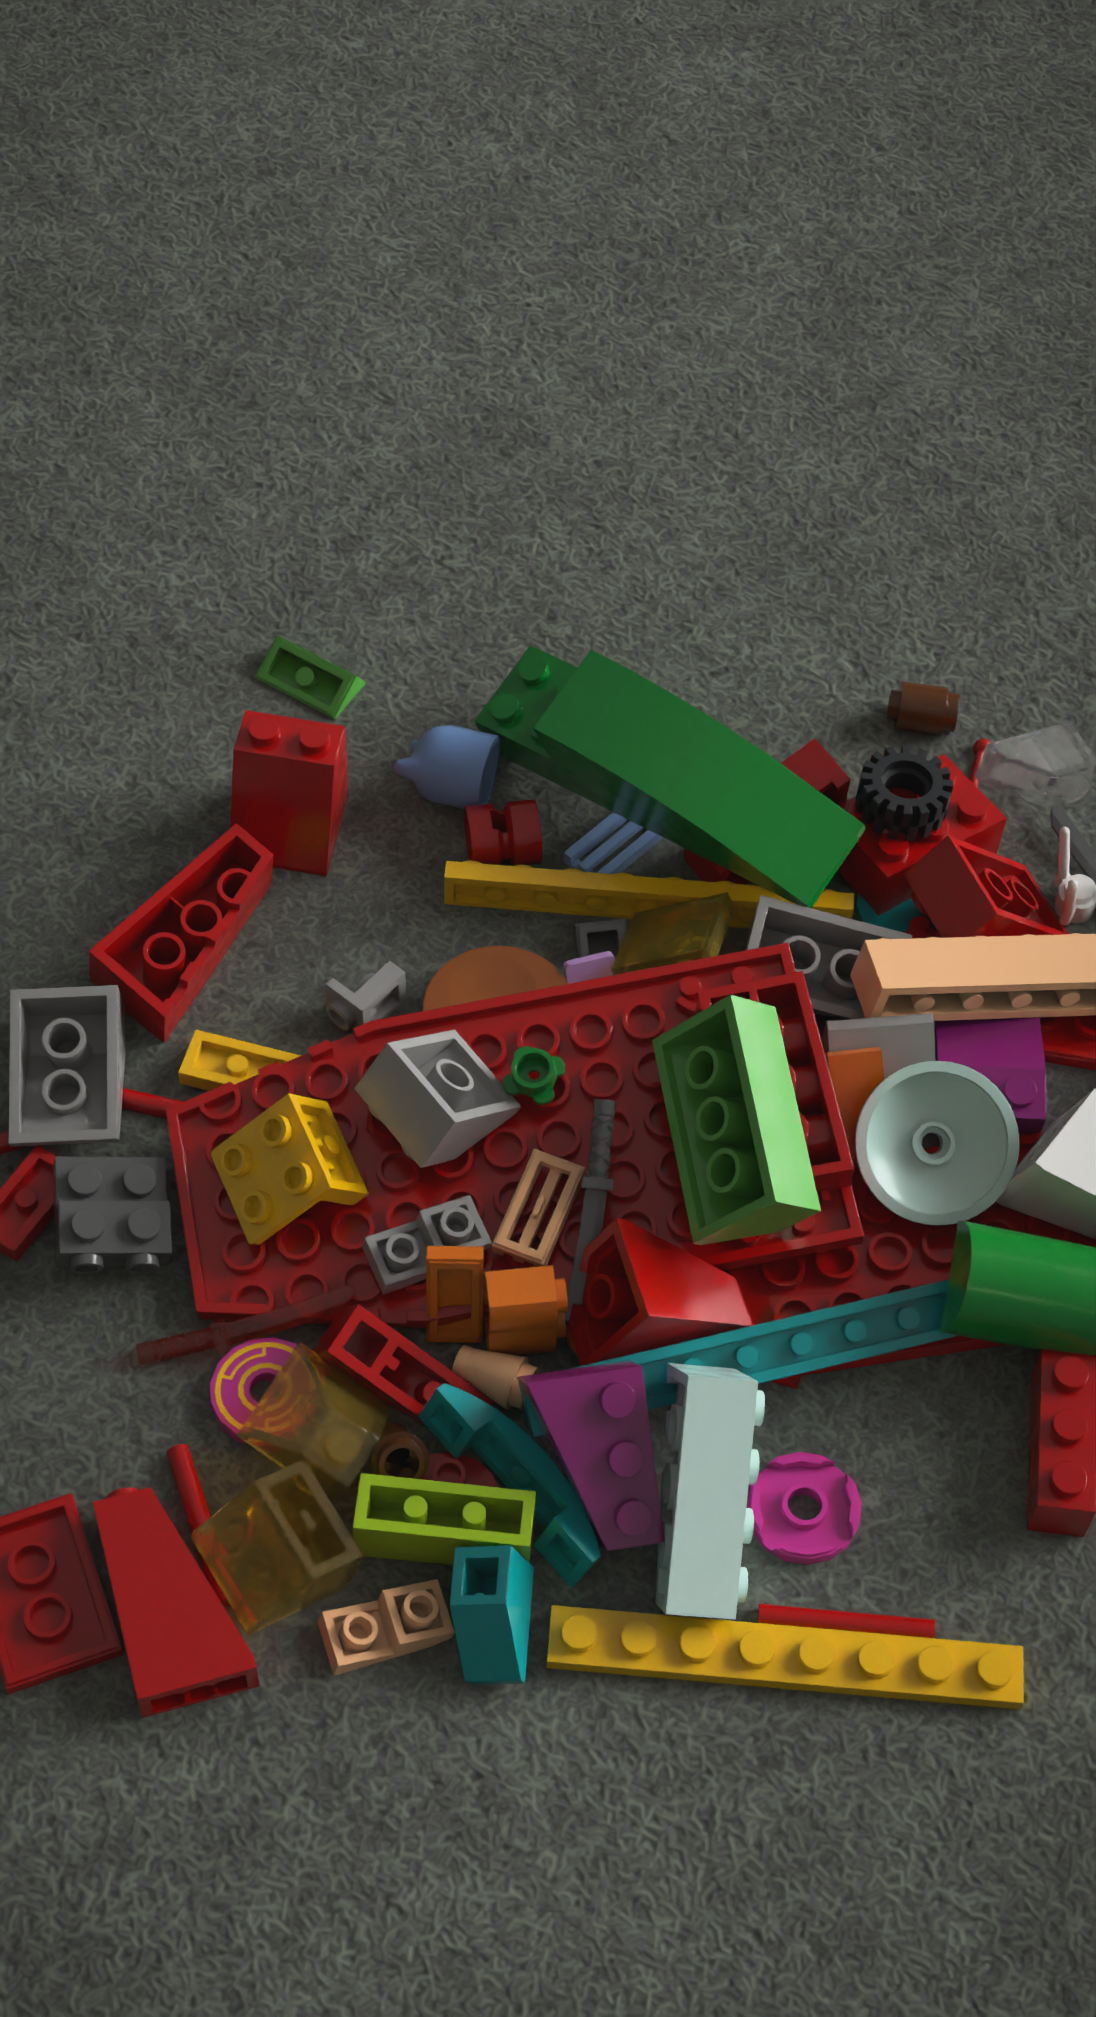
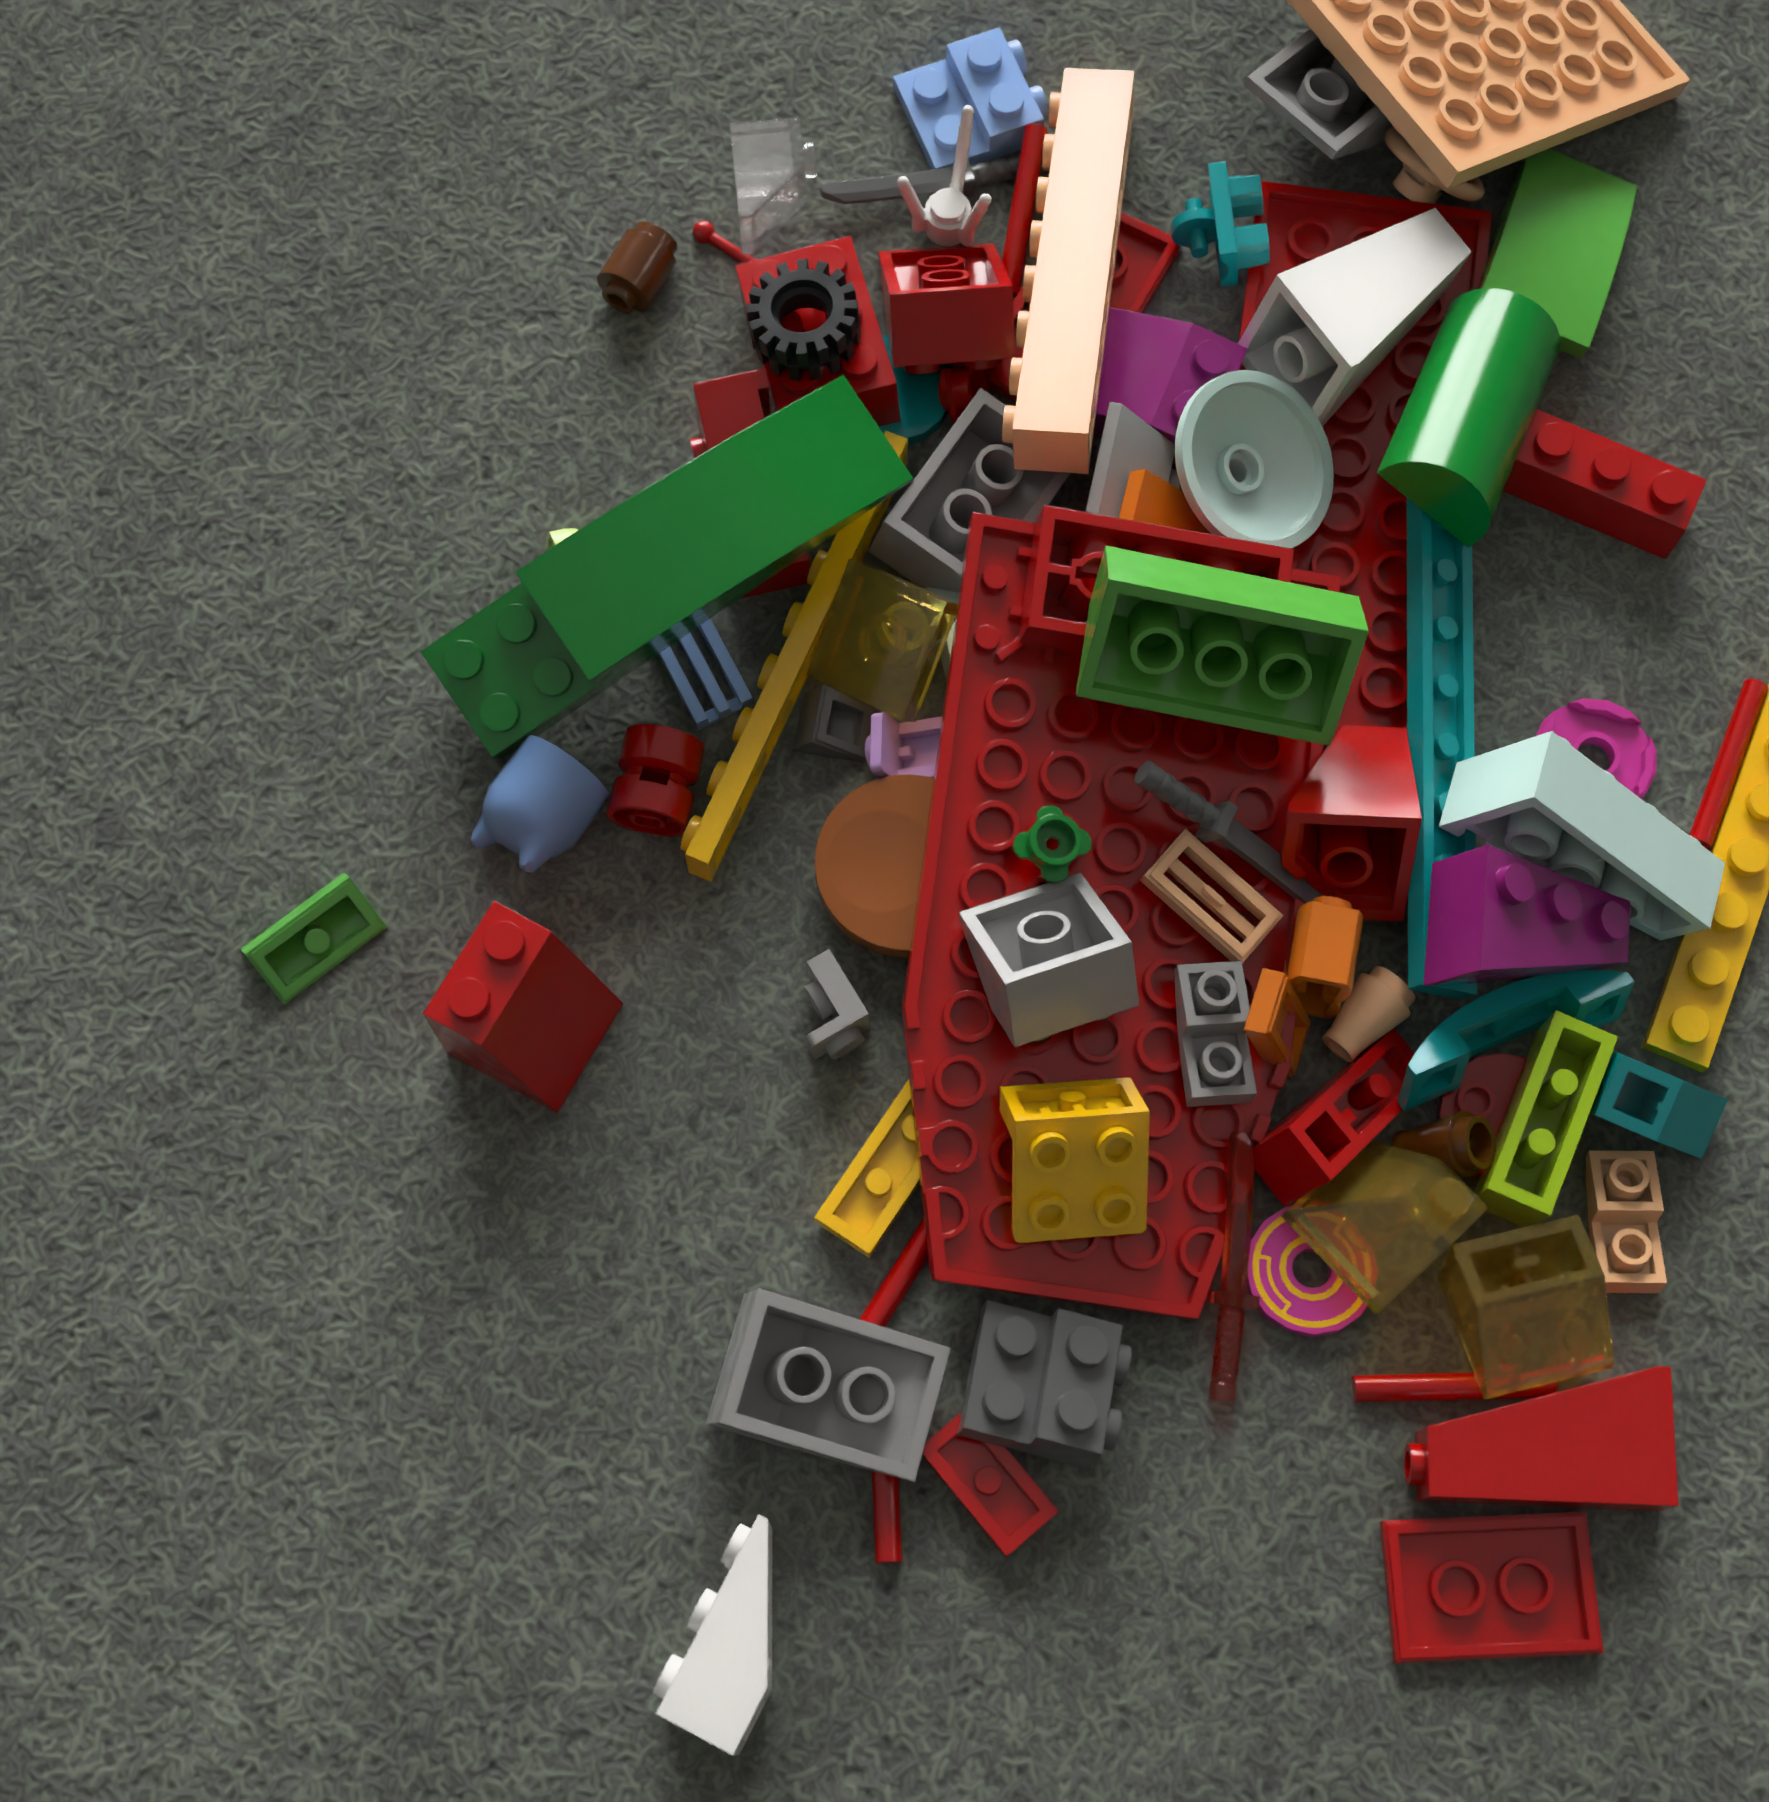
camera: 70 degrees left, 15 degrees up
red wedge [89,823,274,1043] -> none

